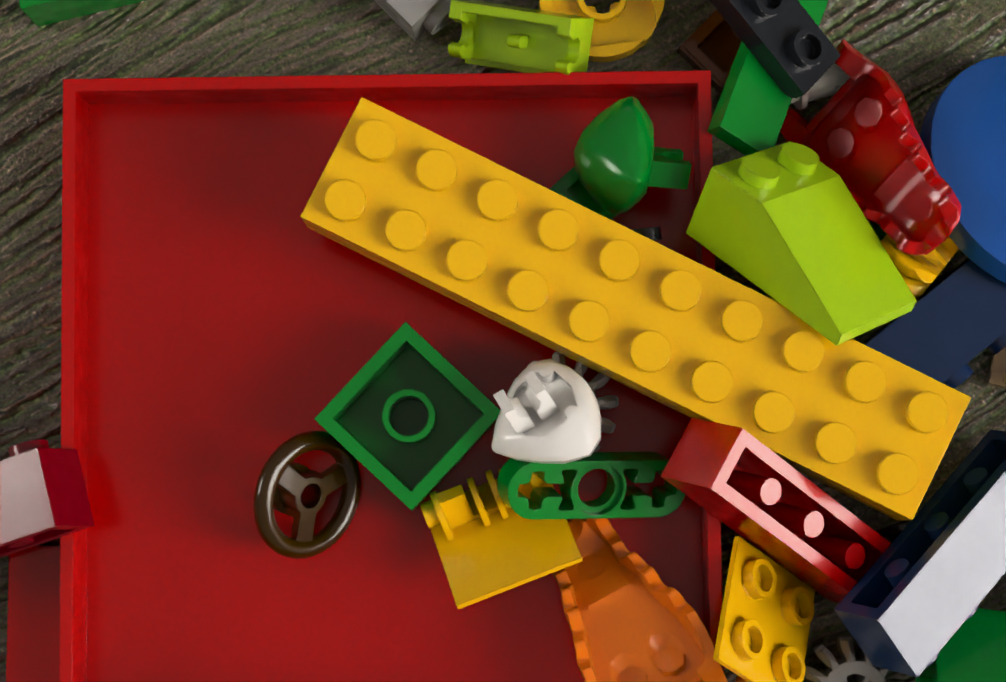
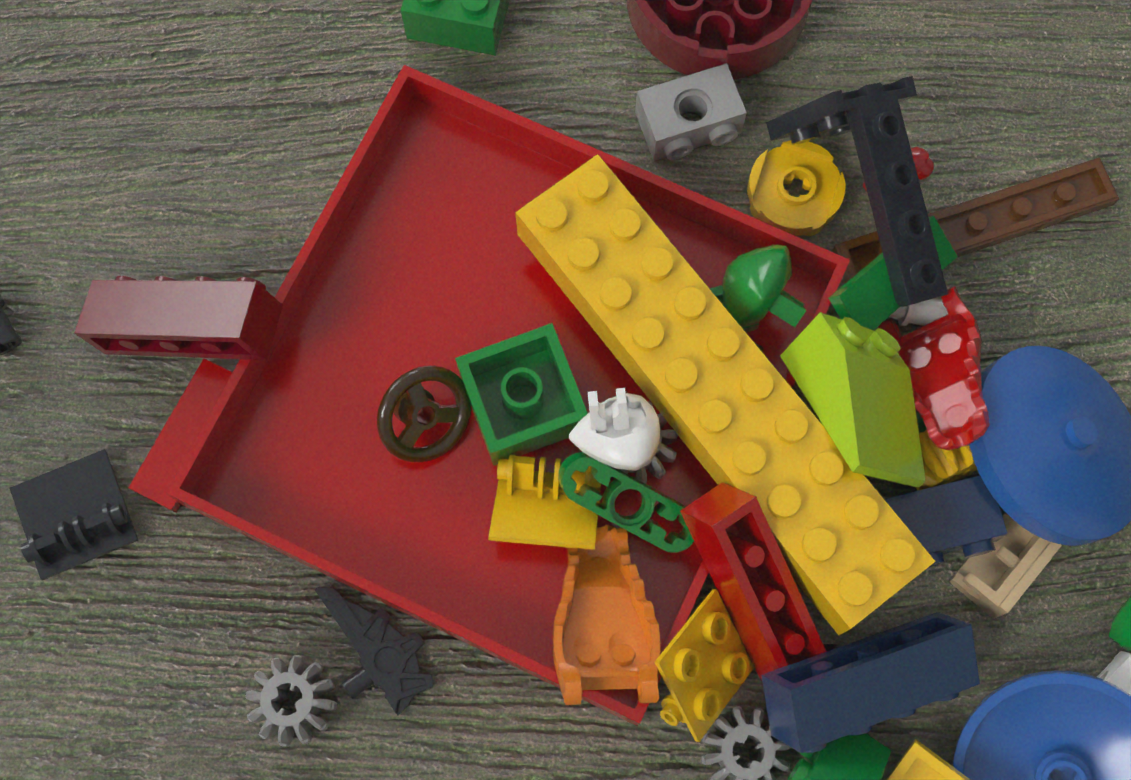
camera: 25 degrees right, 10 degrees down
lime hinge [448,0,594,75] -> none

